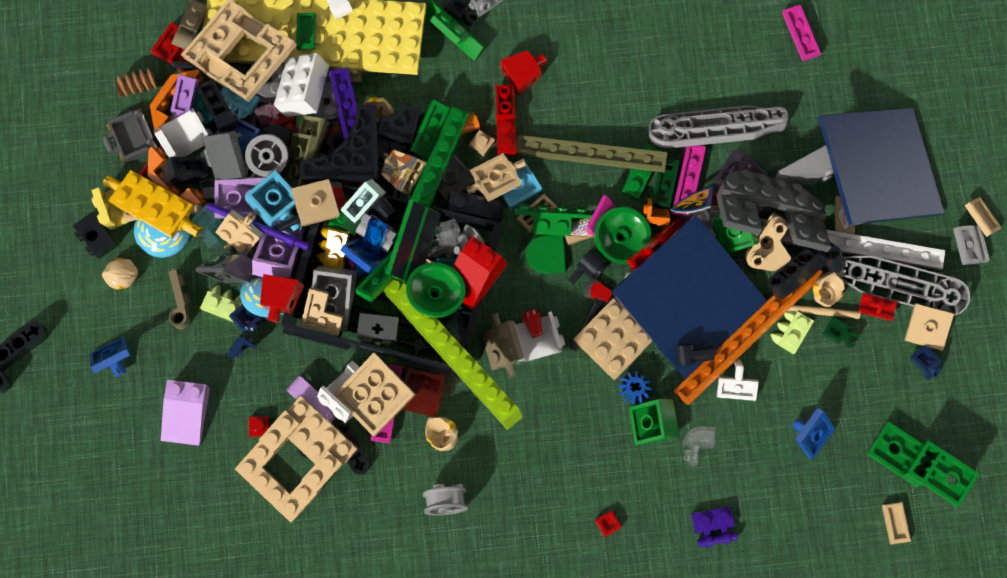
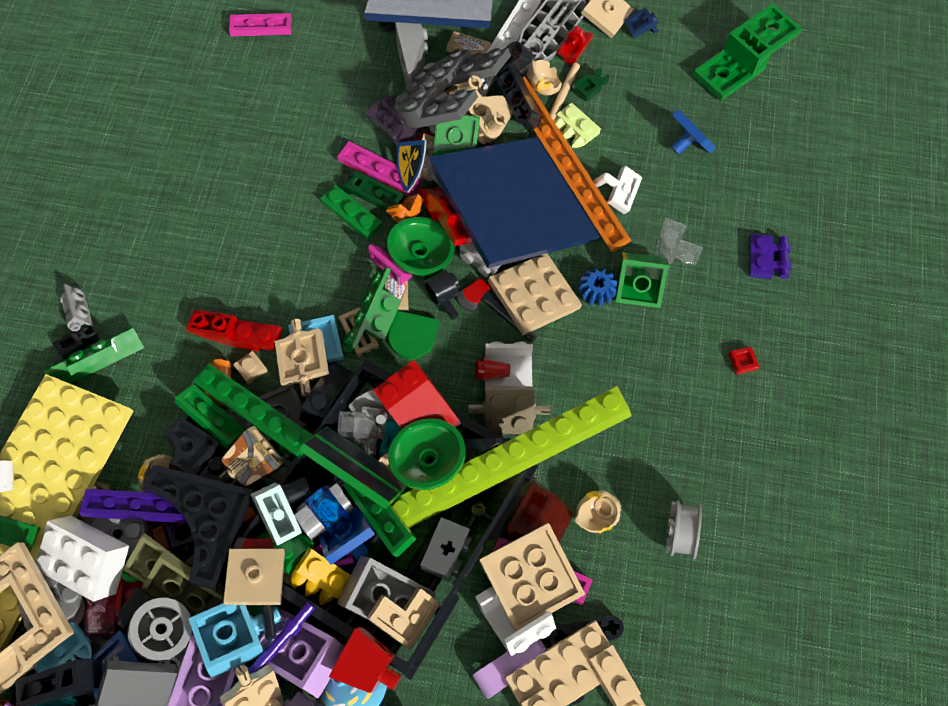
camera: 75 degrees left, 10 degrees down
red torso [500,51,547,96] -> none
olive plate [516,135,667,173] -> none
light grey beam [649,106,788,148] -> none
black piece [675,344,716,366] -> none
tan tile [882,502,911,545] -> none

